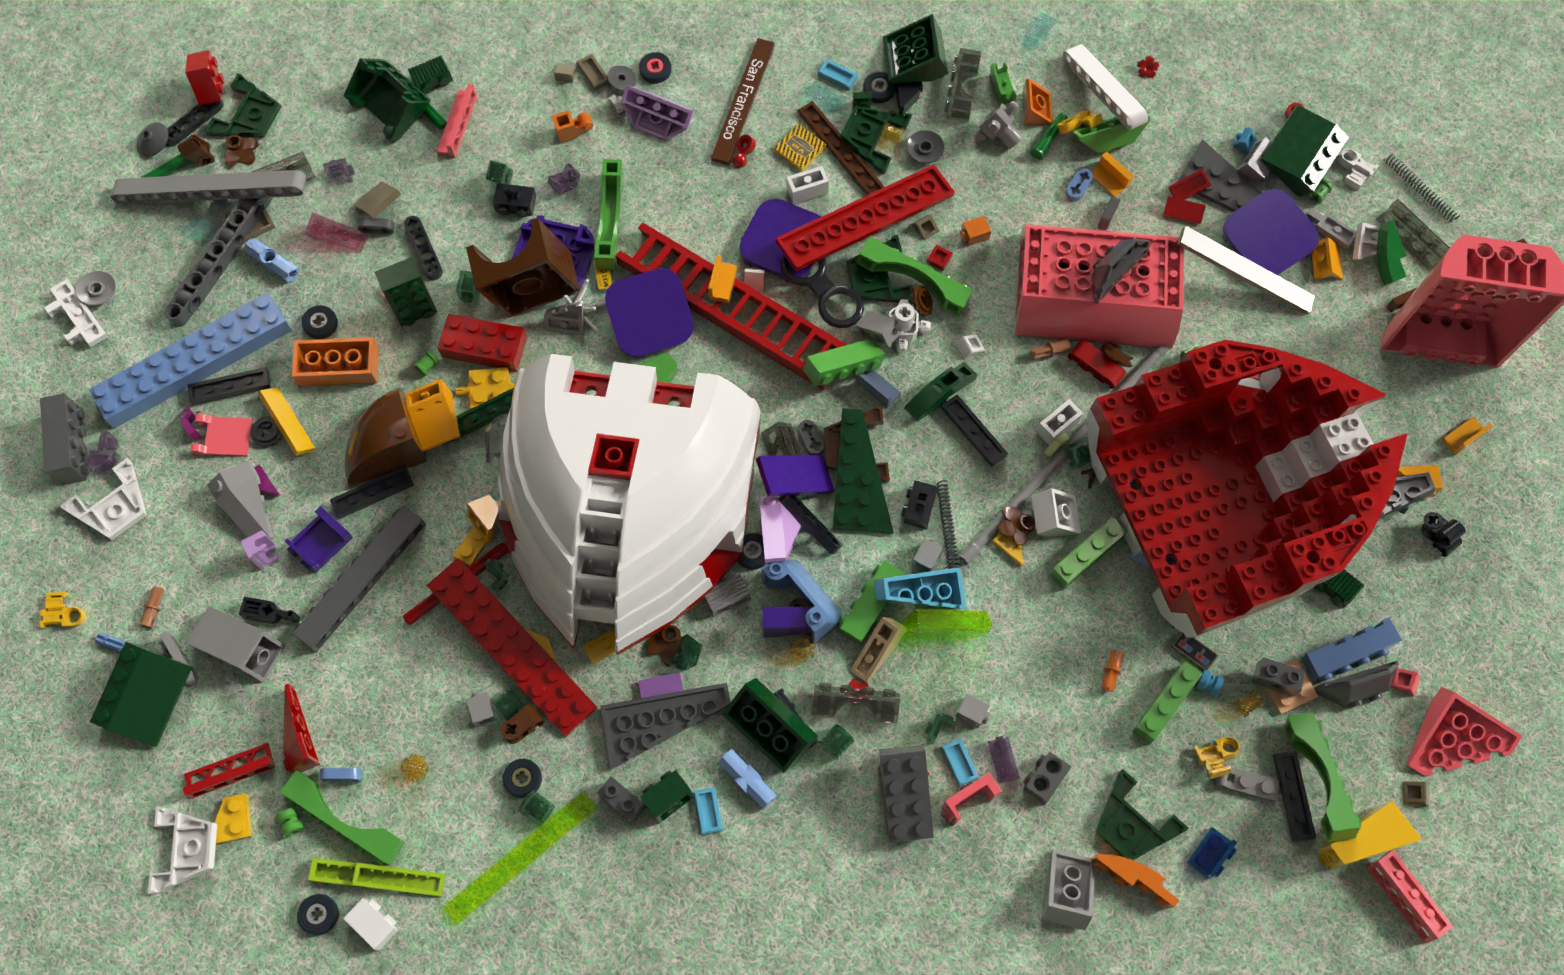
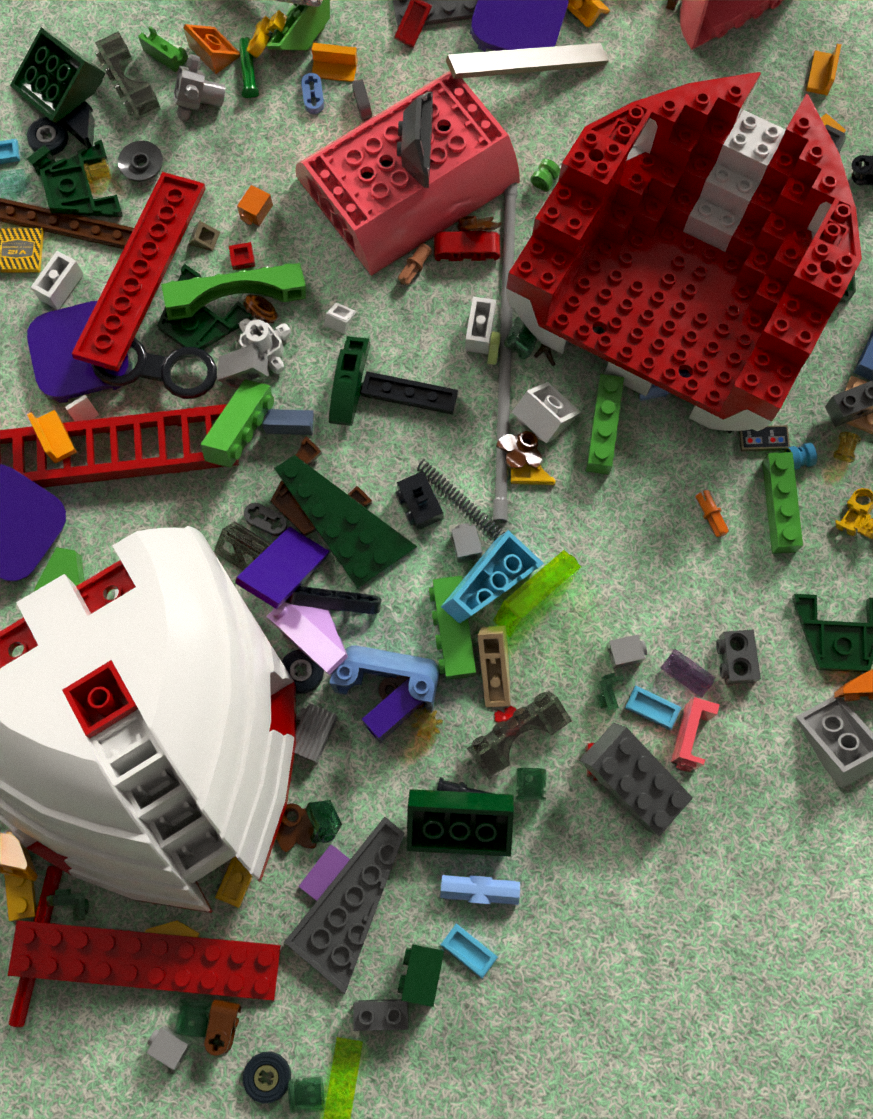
camera: 40 degrees left, 5 degrees up
red tile [1163,196,1206,224] -> none

